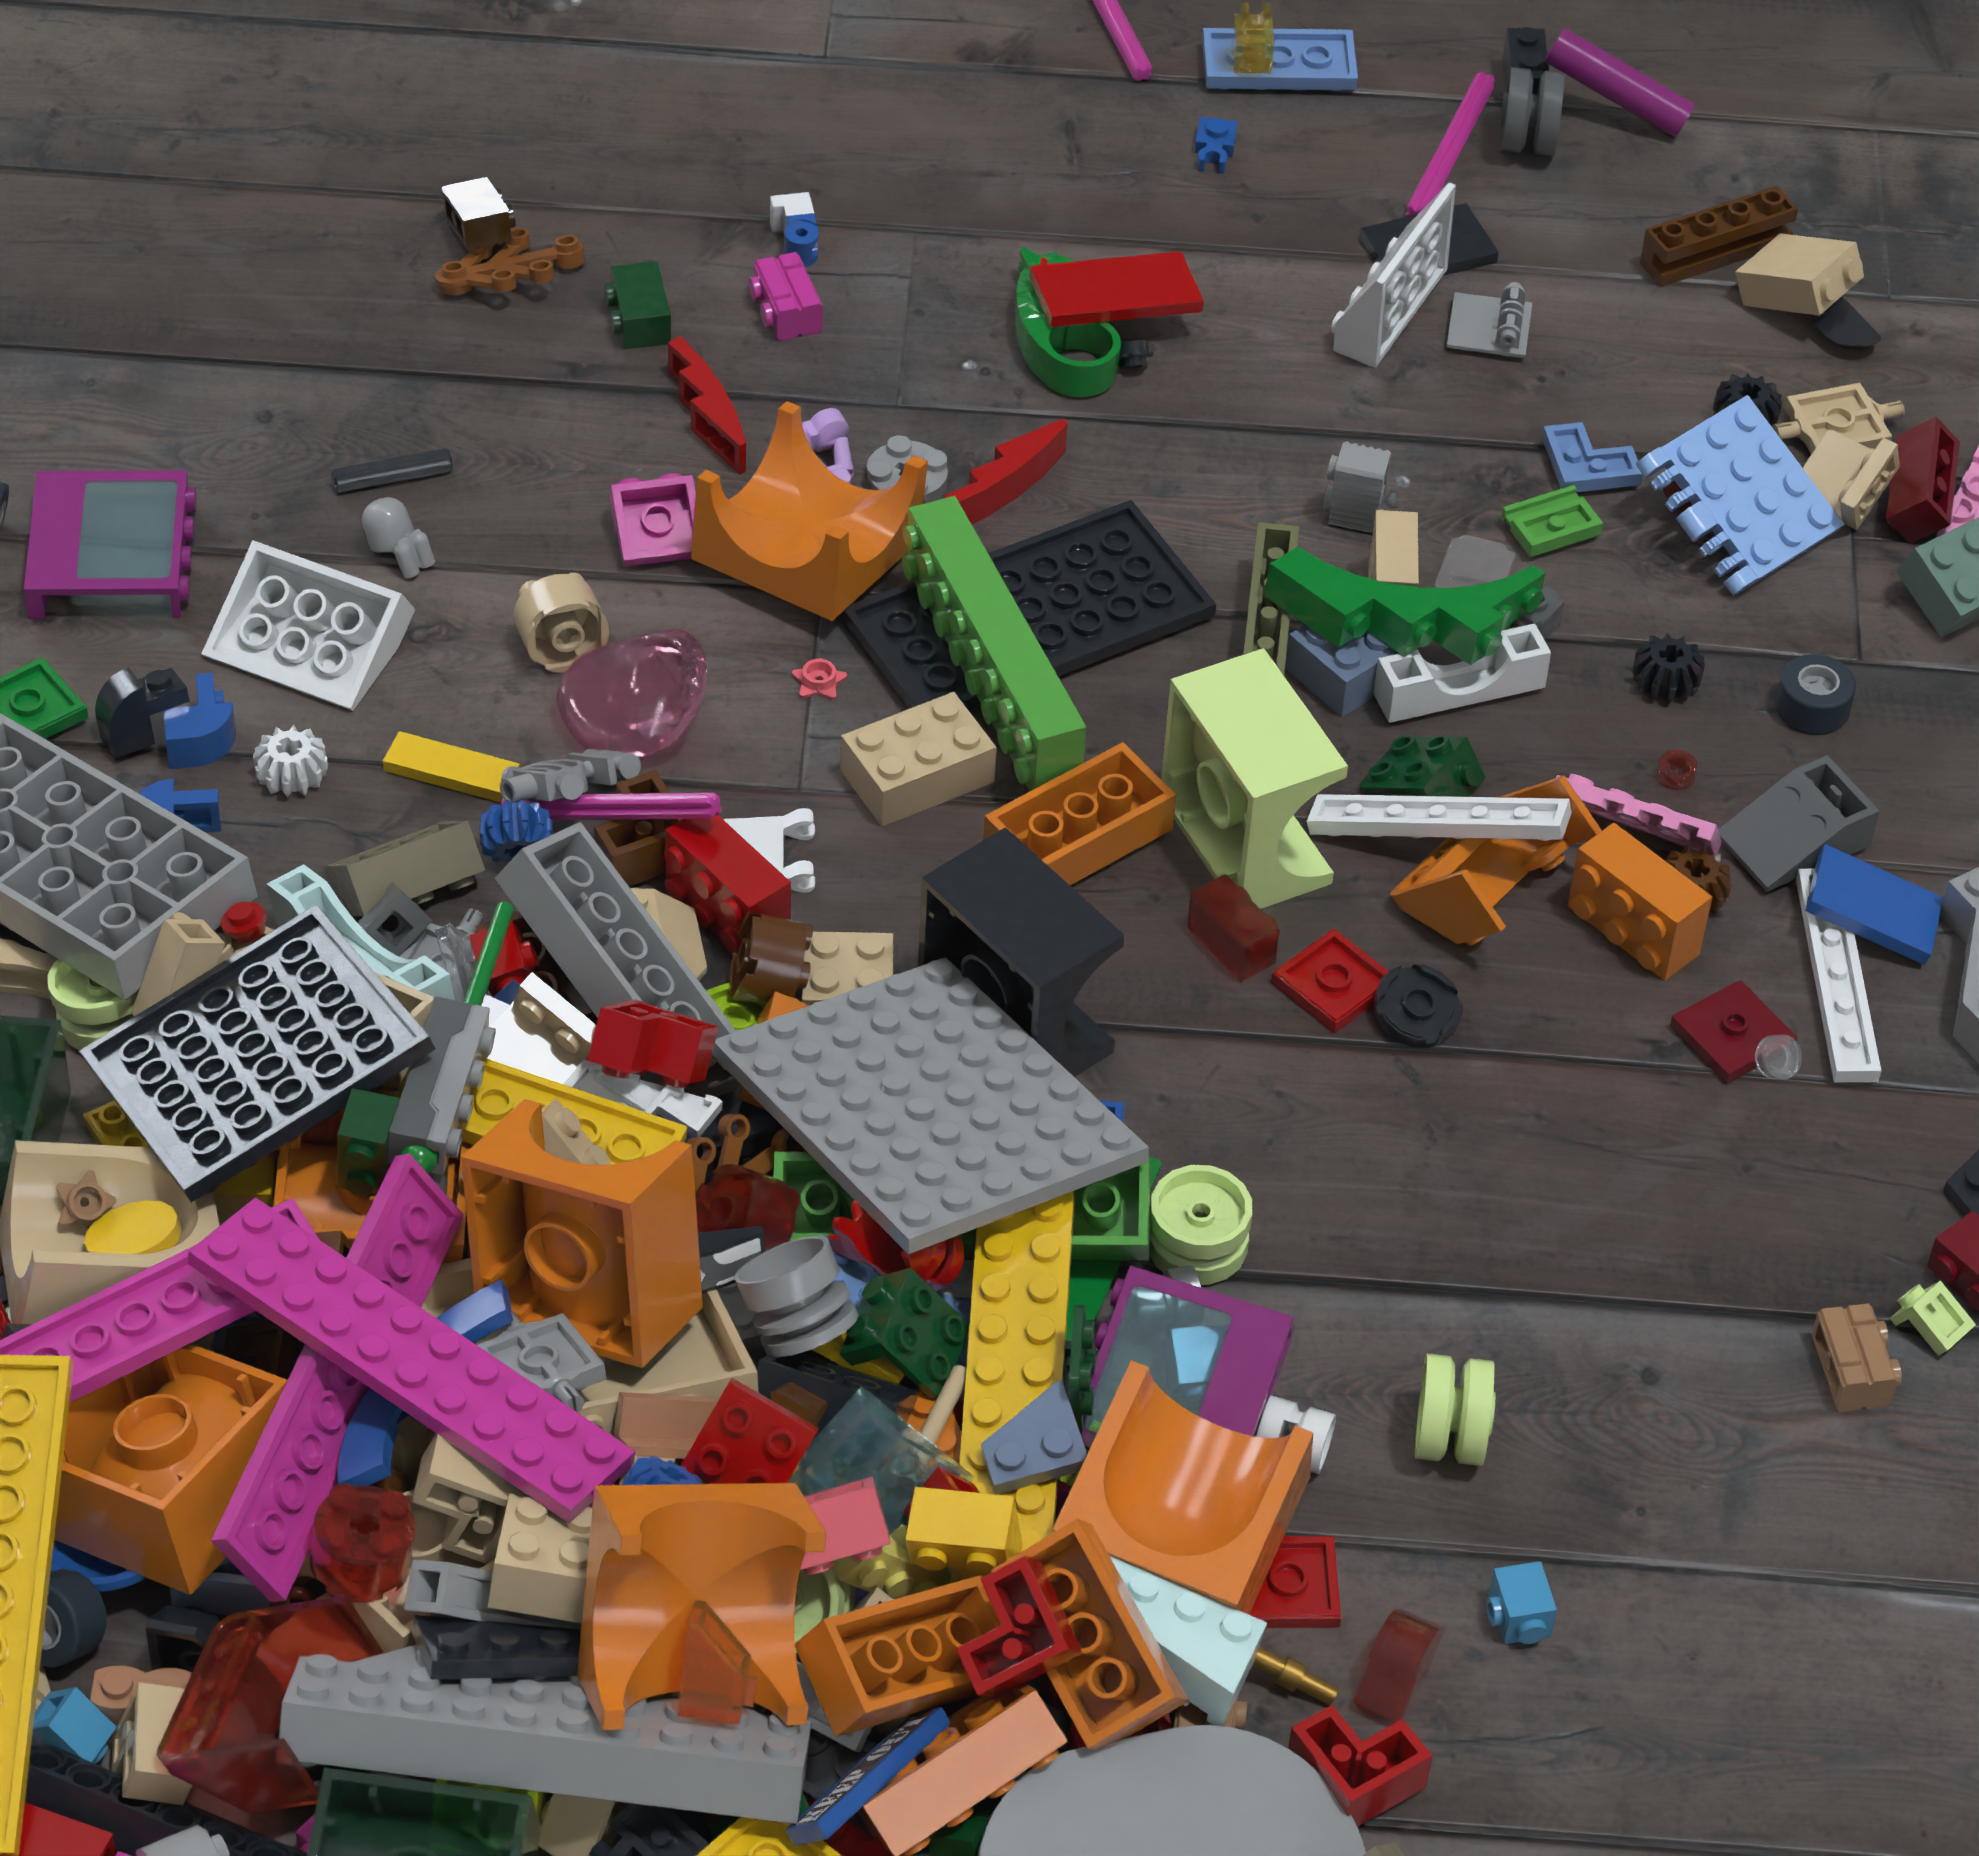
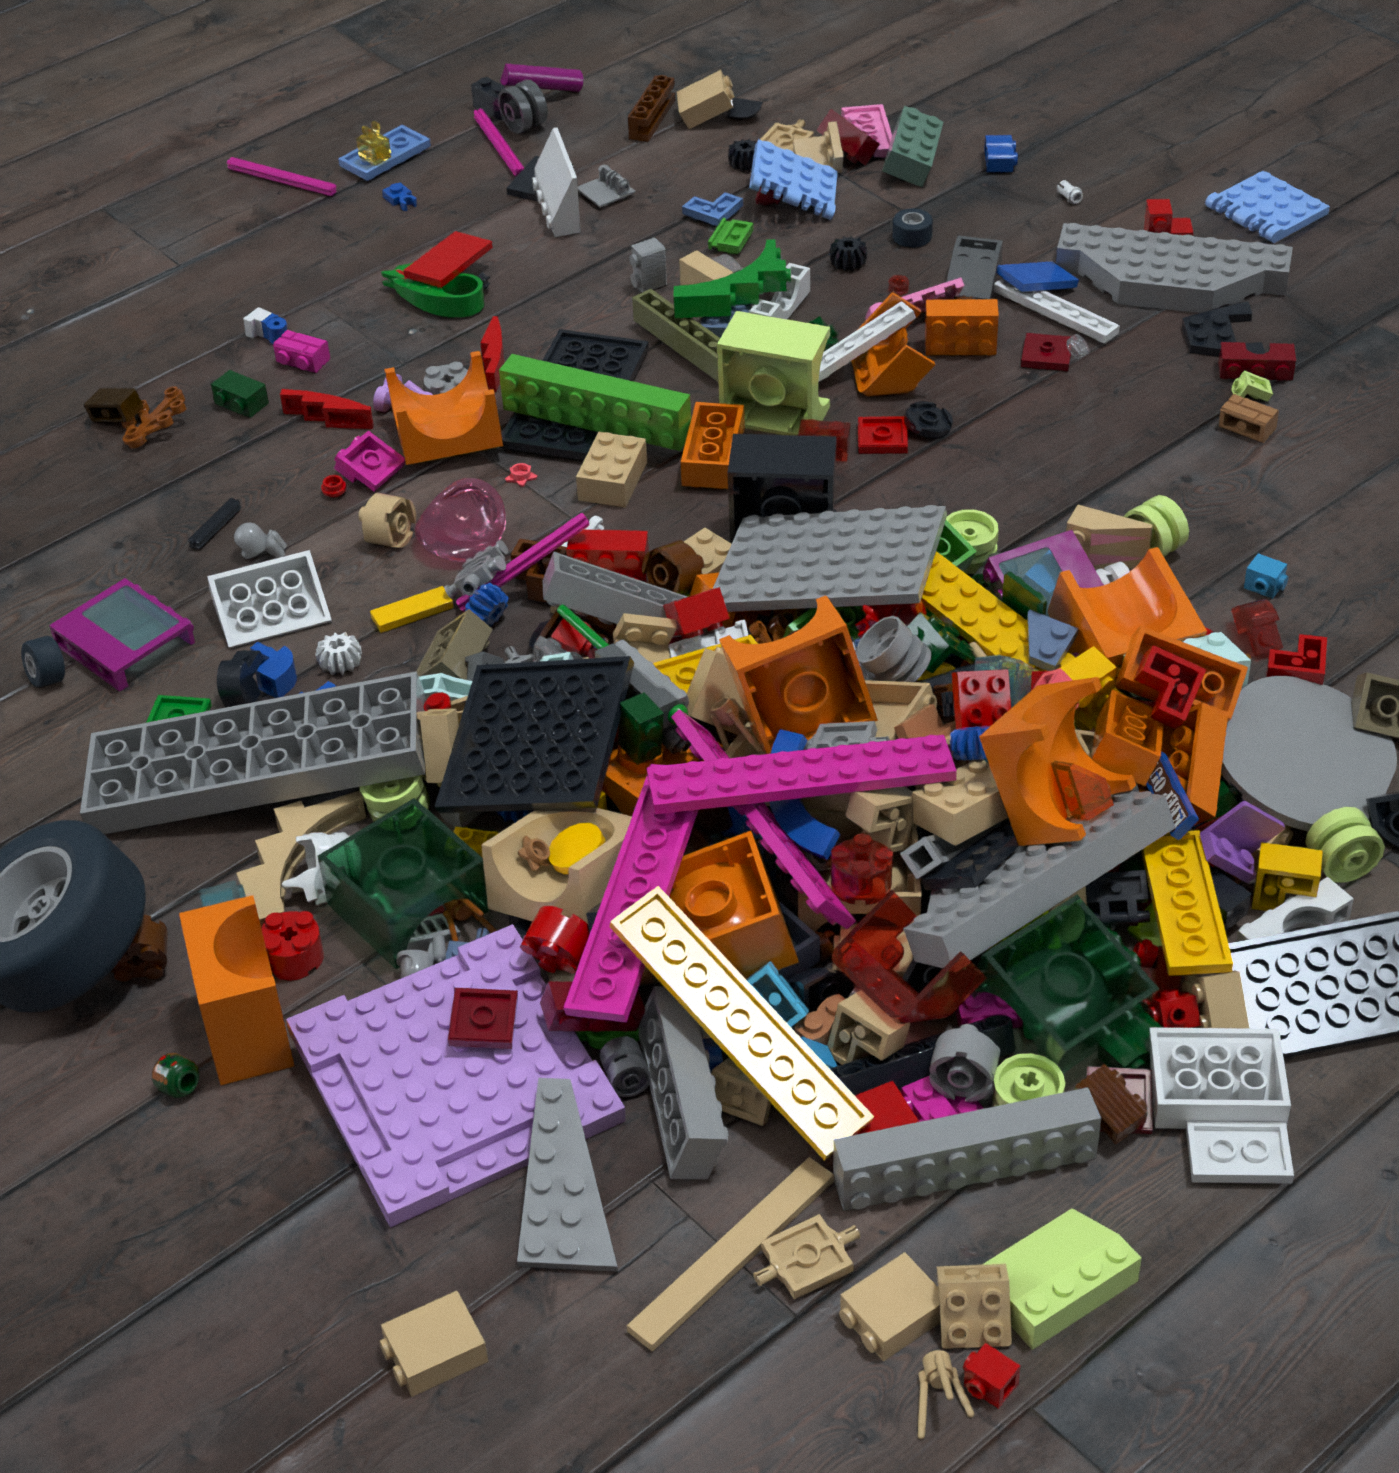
camera: 40 degrees left, 5 degrees down
none -> red plate [321,475,346,497]
none -> medium azure brick [746,961,809,1027]
none -> tan slope [1066,505,1153,570]

